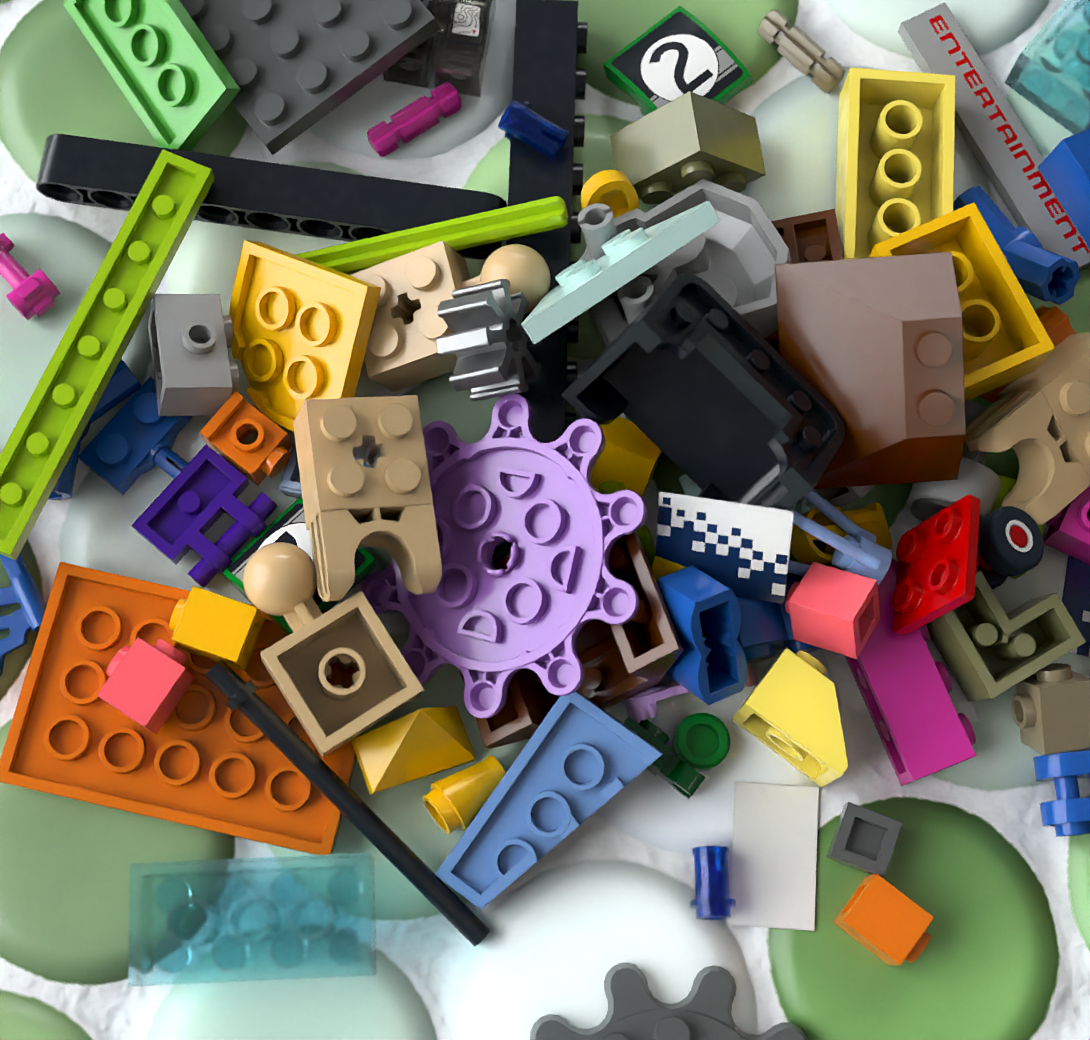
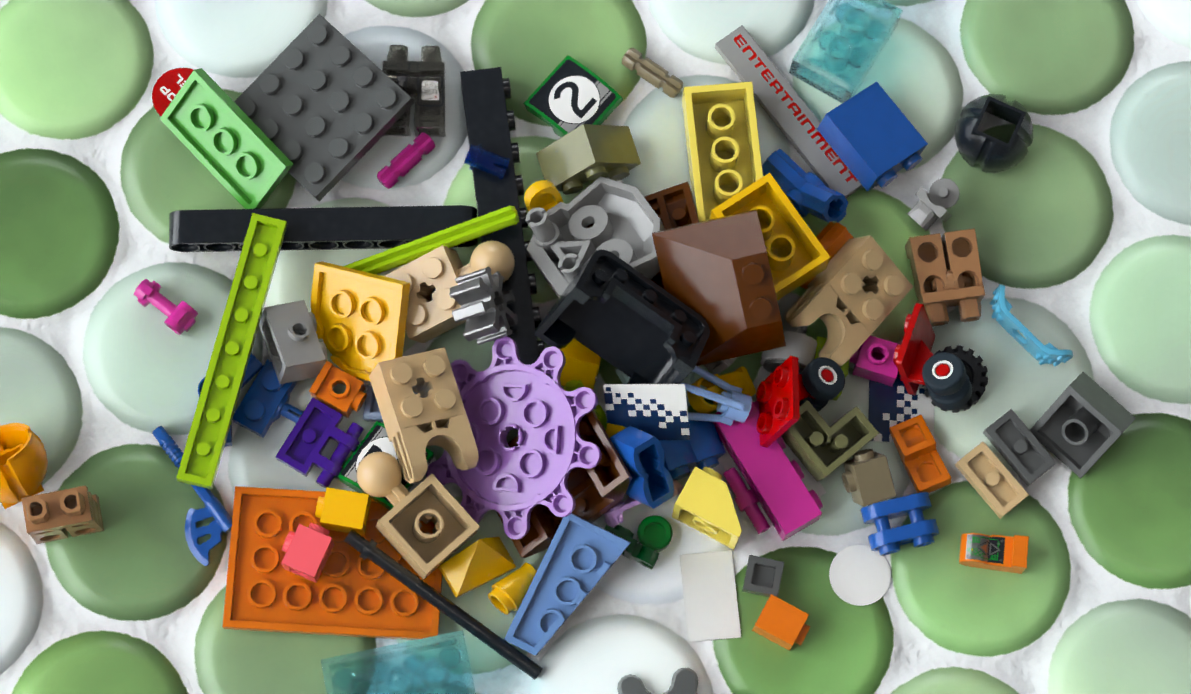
camera: 10 degrees left, 0 degrees up
light aqua wing [521,201,721,344] -> none
clear blue pin [690,846,736,920] -> none
coral brick [785,562,880,659] -> none
none -> dark pink bar [723,467,771,534]
none -> white sticker [829,545,891,606]

